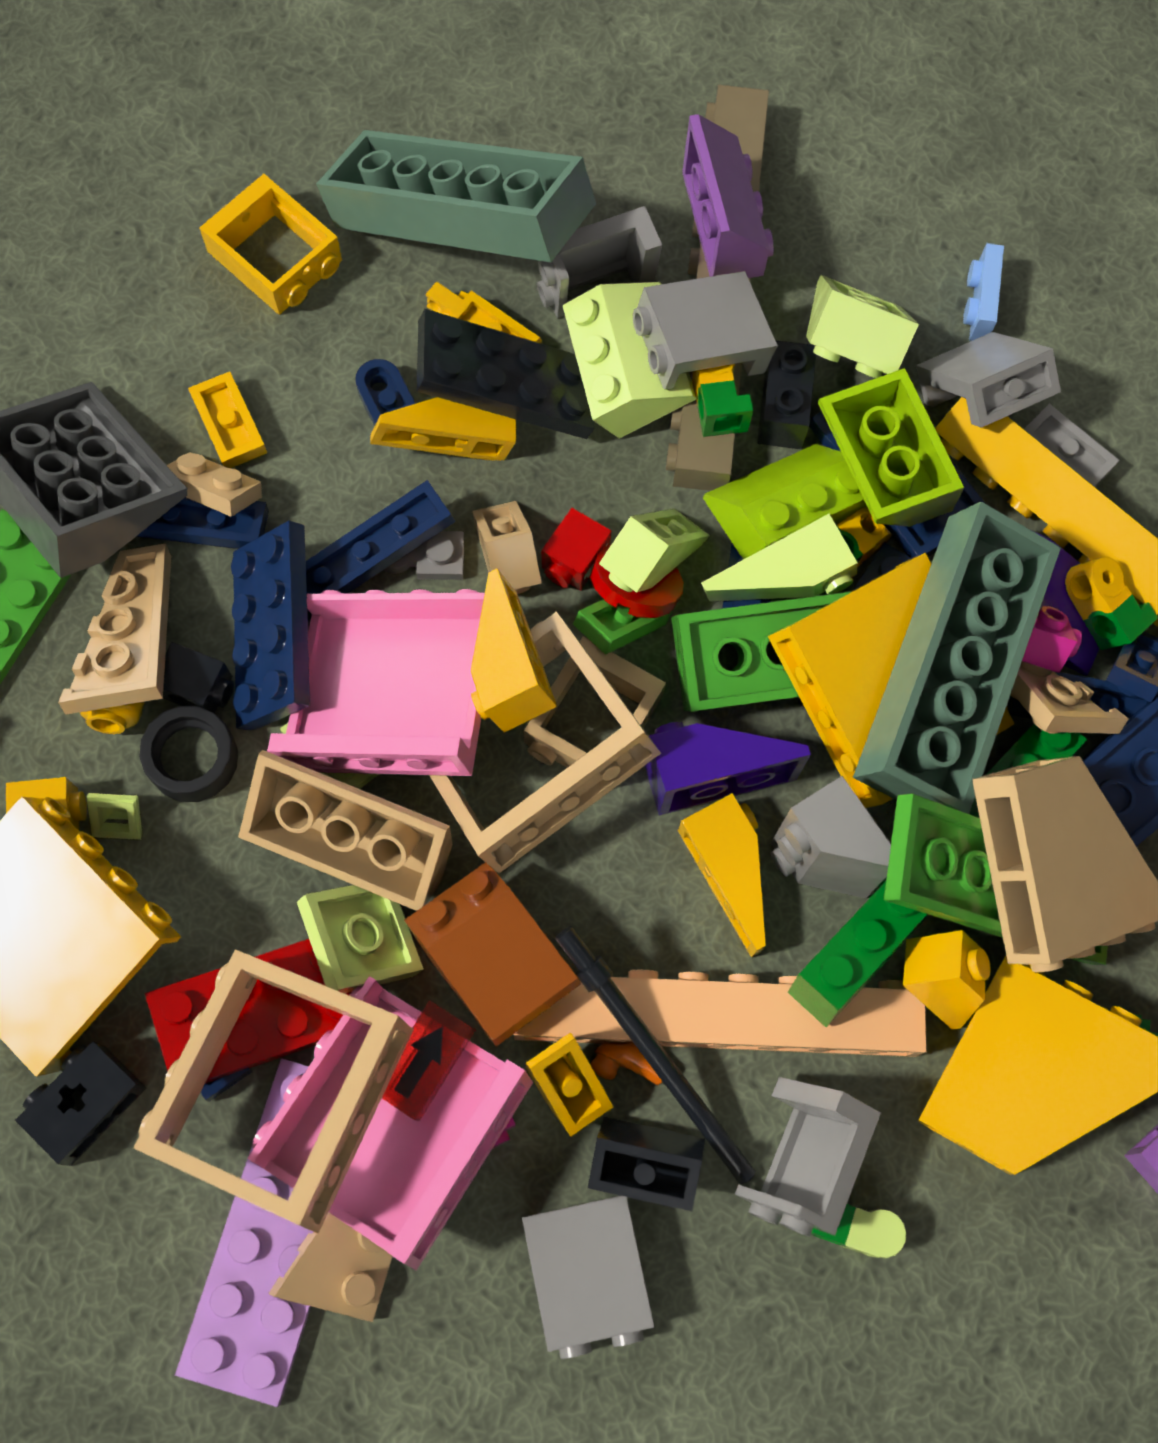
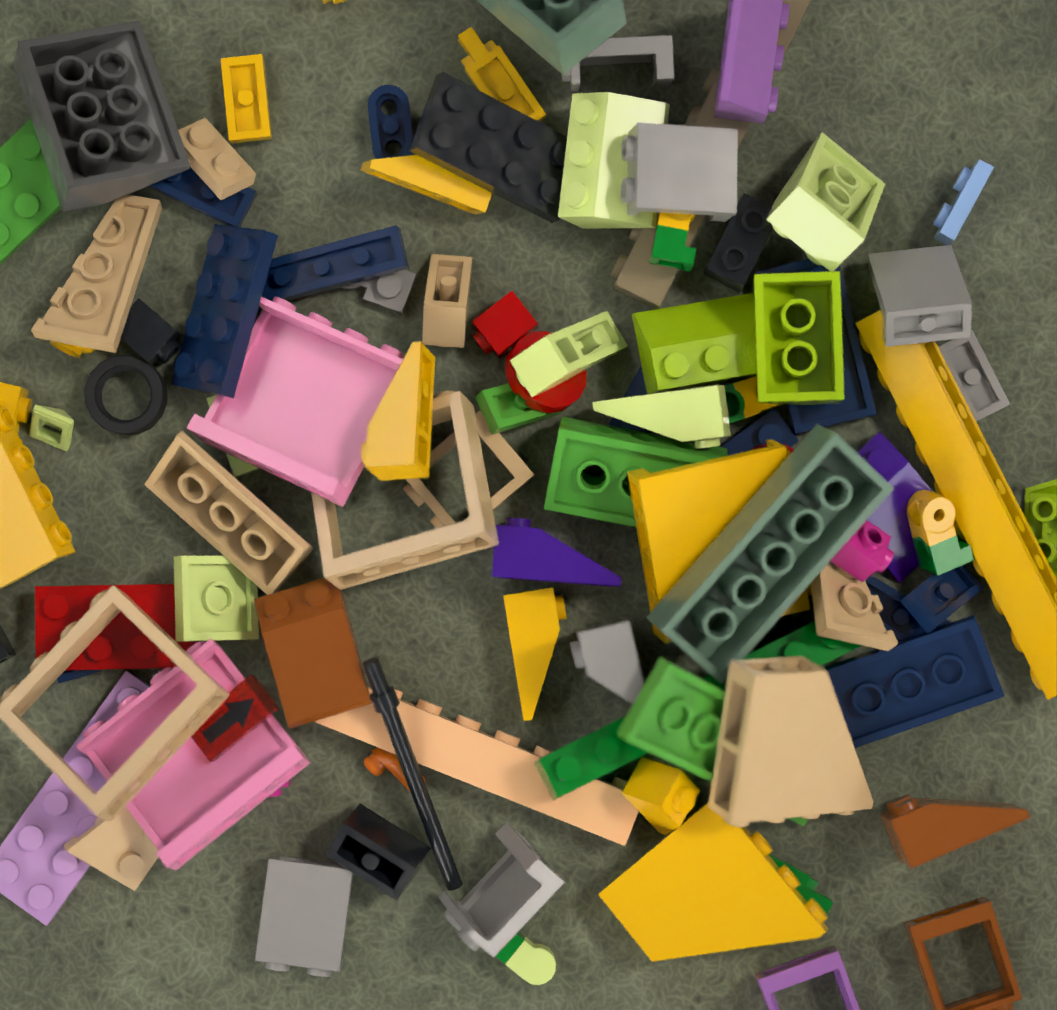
camera: 25 degrees right, 15 degrees up
yellow slope [526,1032,614,1137] -> none

